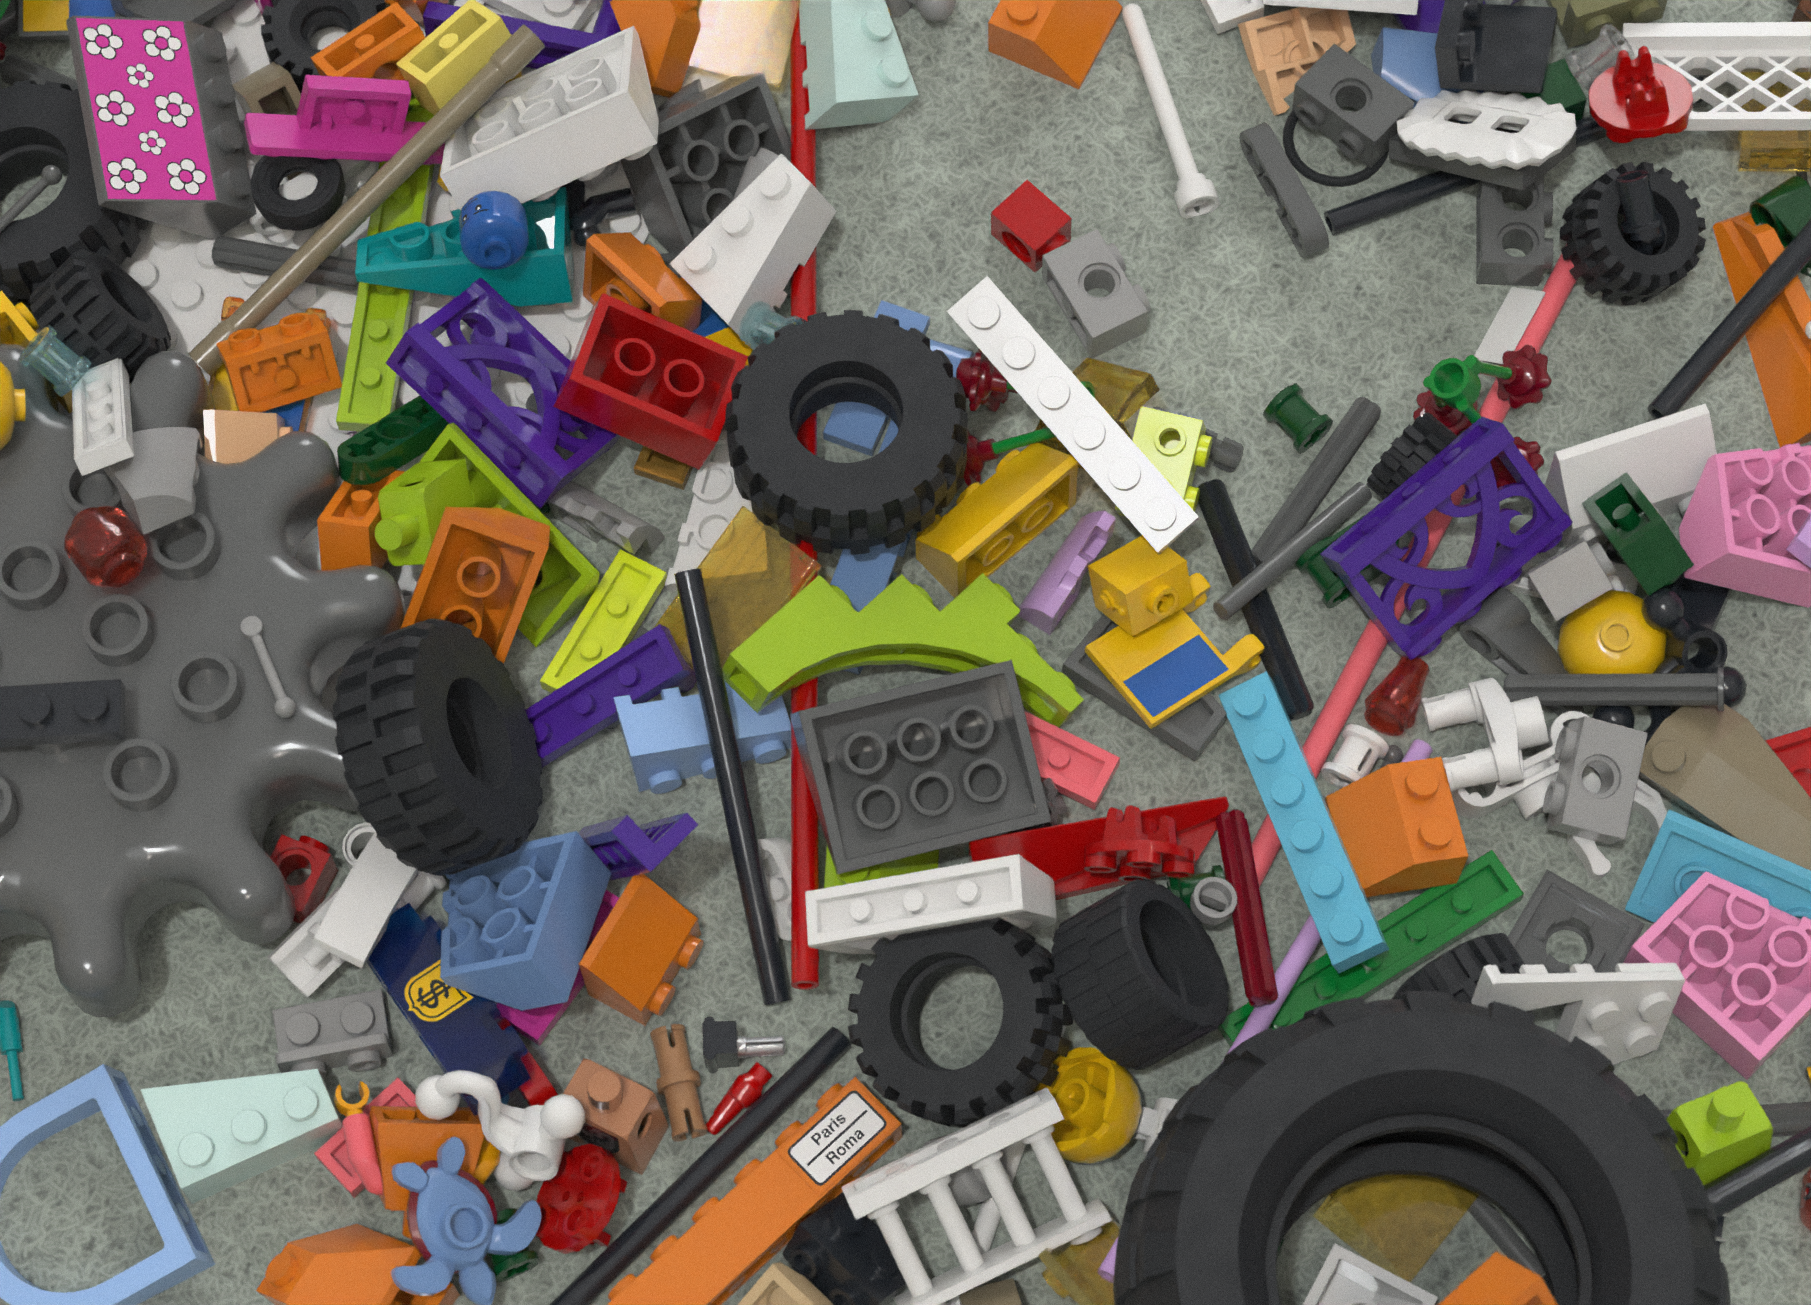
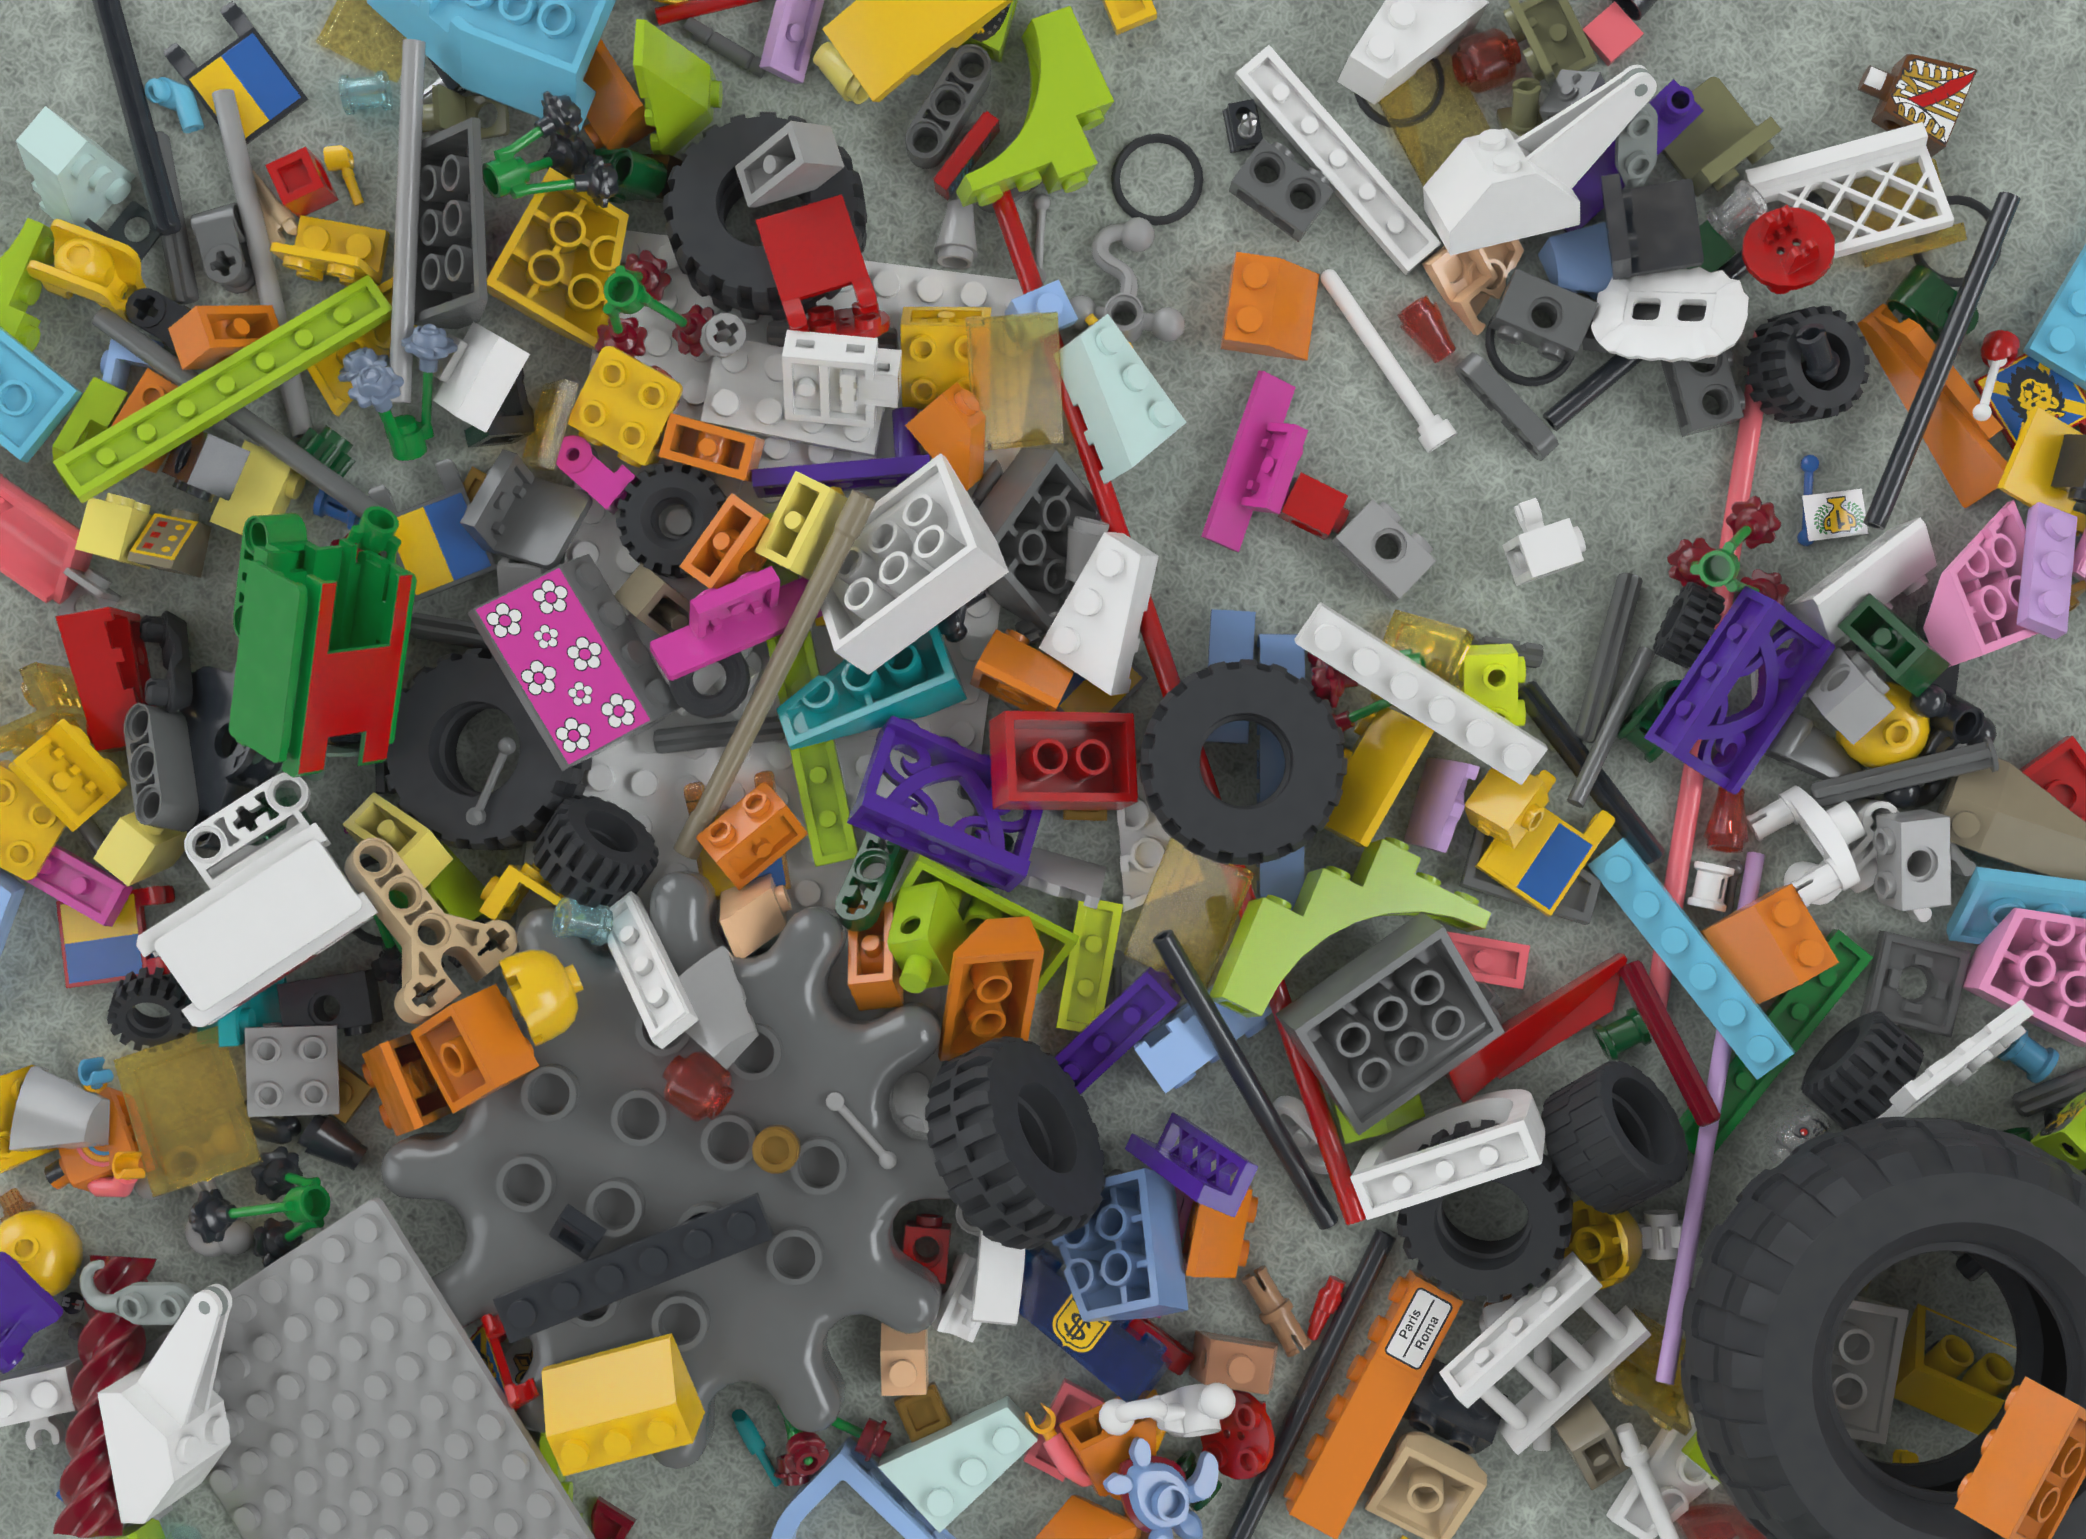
camera: 20 degrees left, 20 degrees up
light grey bracket [272,989,394,1078] -> none
blue head [459,191,529,270] -> none
black piece [702,1016,786,1073] -> none
clear light blue bush [739,301,807,348] -> none
red plate [1084,805,1195,882] -> none
light grey hinge [1190,877,1237,926] -> none
dark green bush [1263,383,1333,454] -> none
white sticker [1474,287,1545,364] -> none
none -> pearl gold tile [752,1125,801,1174]
none -> dark red plant [774,1405,892,1486]
none -> light nougat slope [880,1322,929,1396]
none -> pearl gold tile [894,1382,953,1443]
none -> dark pink bracket [1201,371,1309,552]
none -> clear red cone [1397,295,1457,364]
none -> white brick [1502,498,1586,586]
none -> blue hinge [1797,455,1819,546]
none -> sticker [1802,489,1868,541]
none -> dark azure bush [1997,1027,2059,1084]

